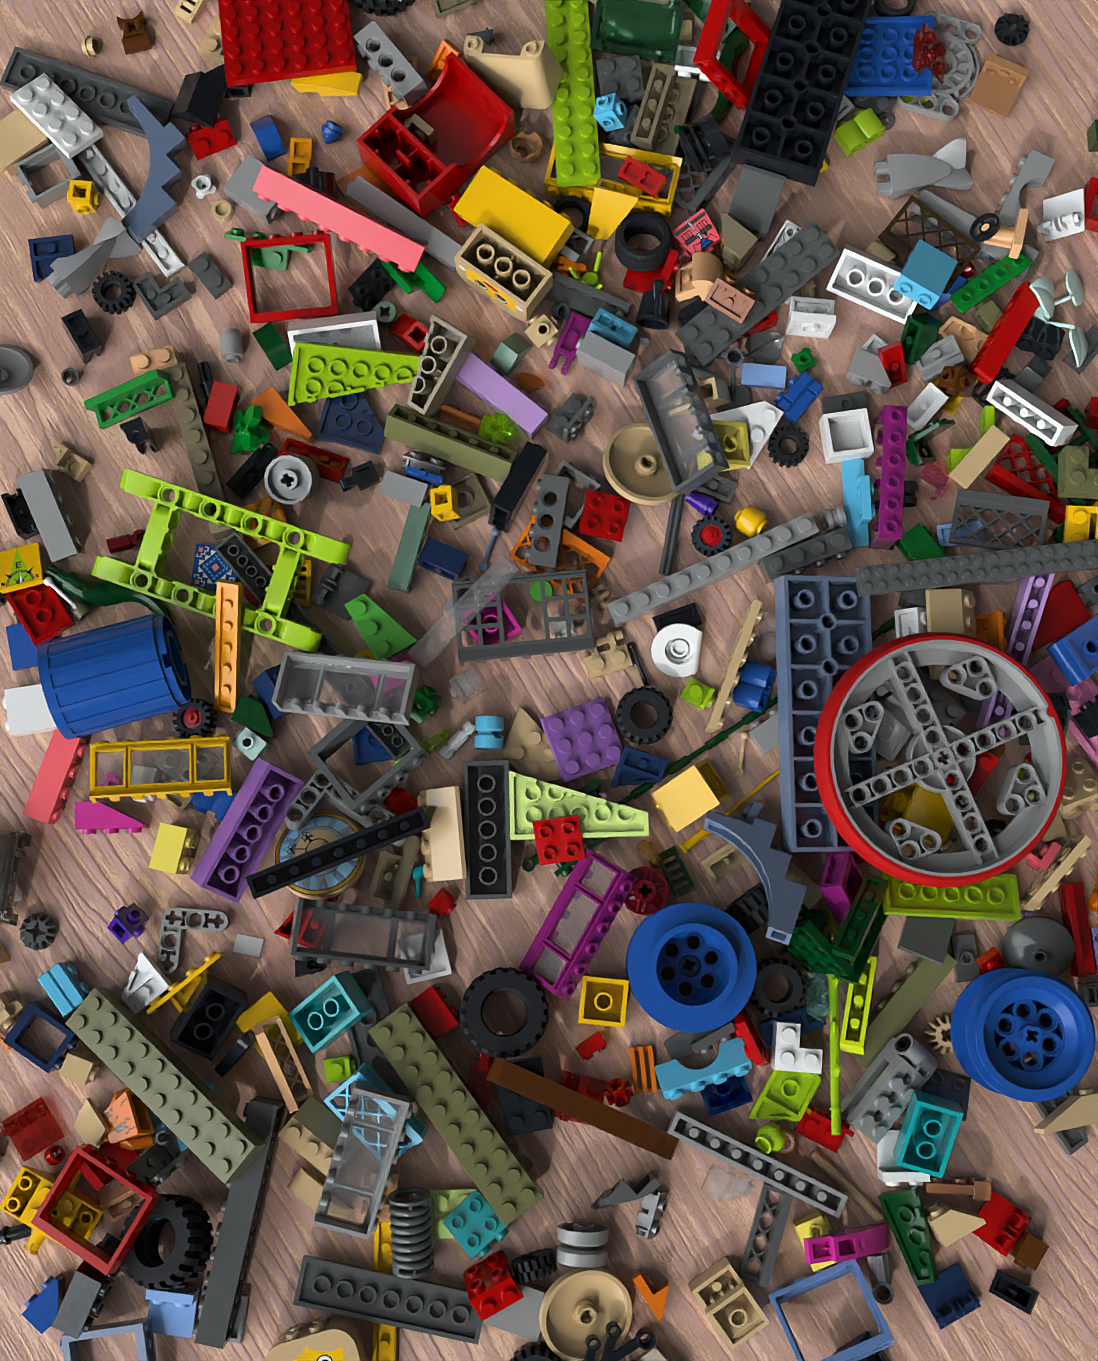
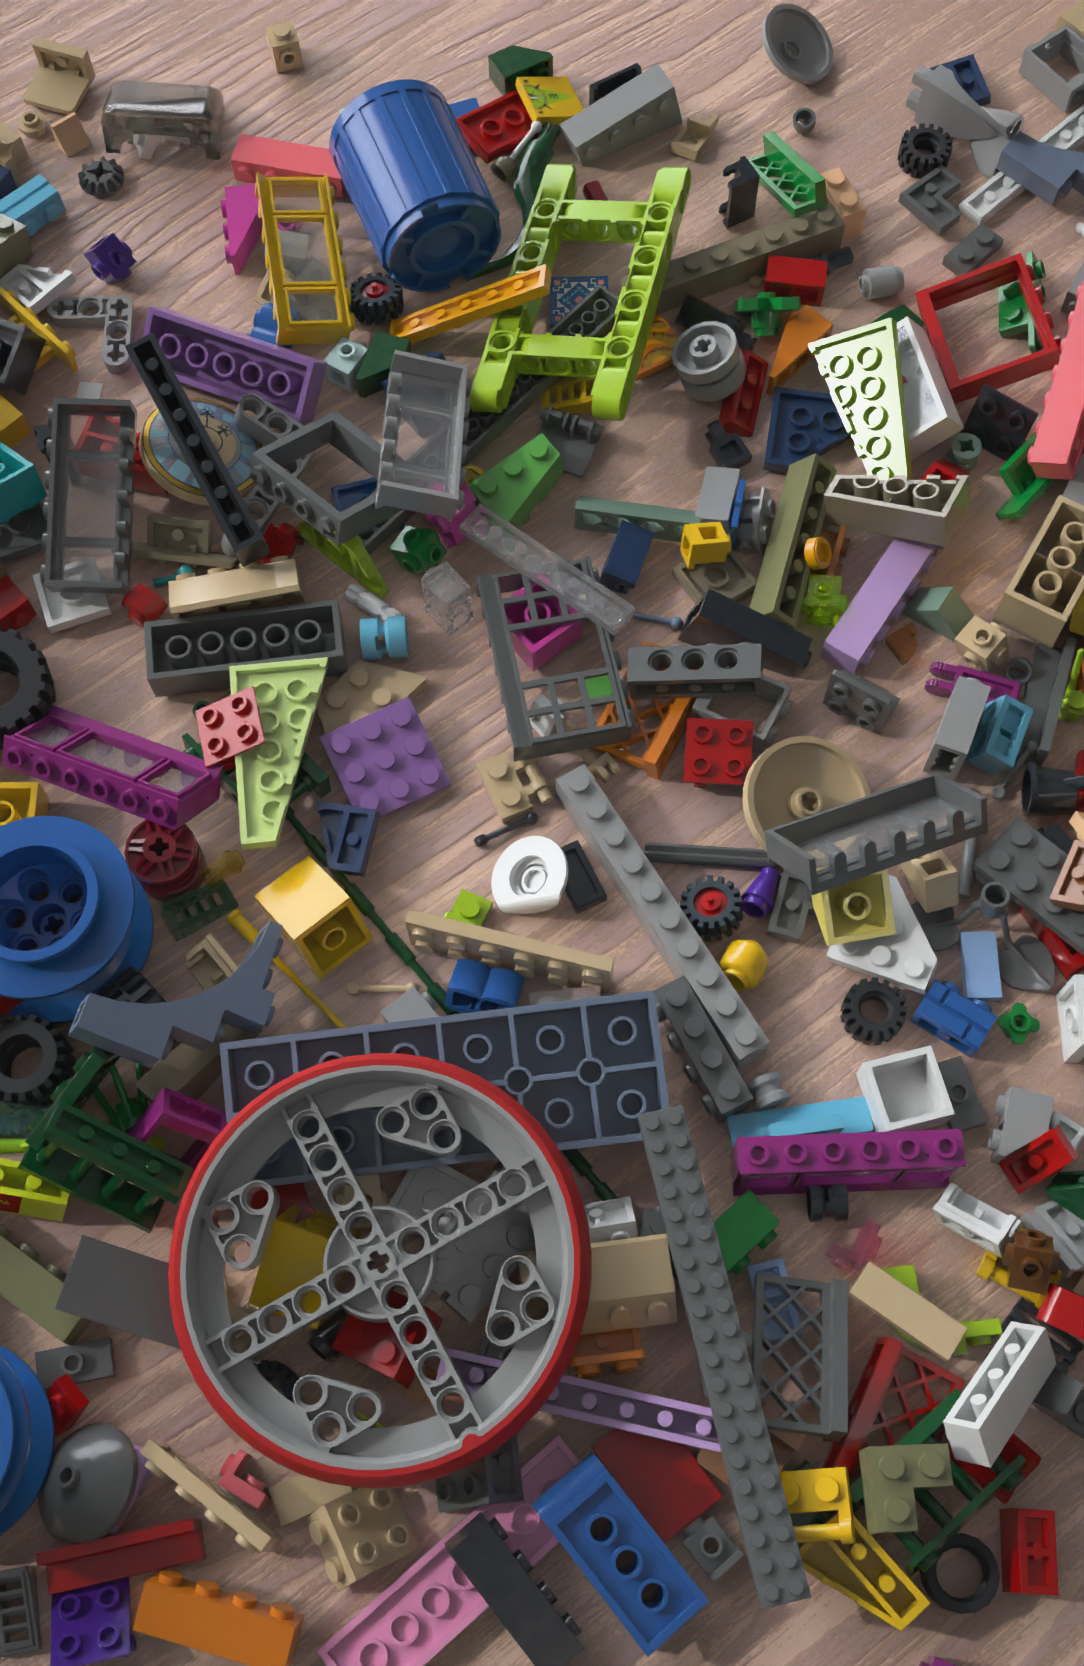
camera: 85 degrees right, 15 degrees down
black hinge [61,309,103,364] -> none
yellow brick [67,180,101,214] -> none
light yellow brick [149,822,199,874] -> none
tan tile [211,199,234,223] -> none
black tyre [615,686,673,745] -> none
sand blue bracket [730,801,763,825] -> none
lime plate [881,871,1021,921] -> none
dark green bracket [906,418,956,467] -> none
none -> light orange tile [804,537,832,570]

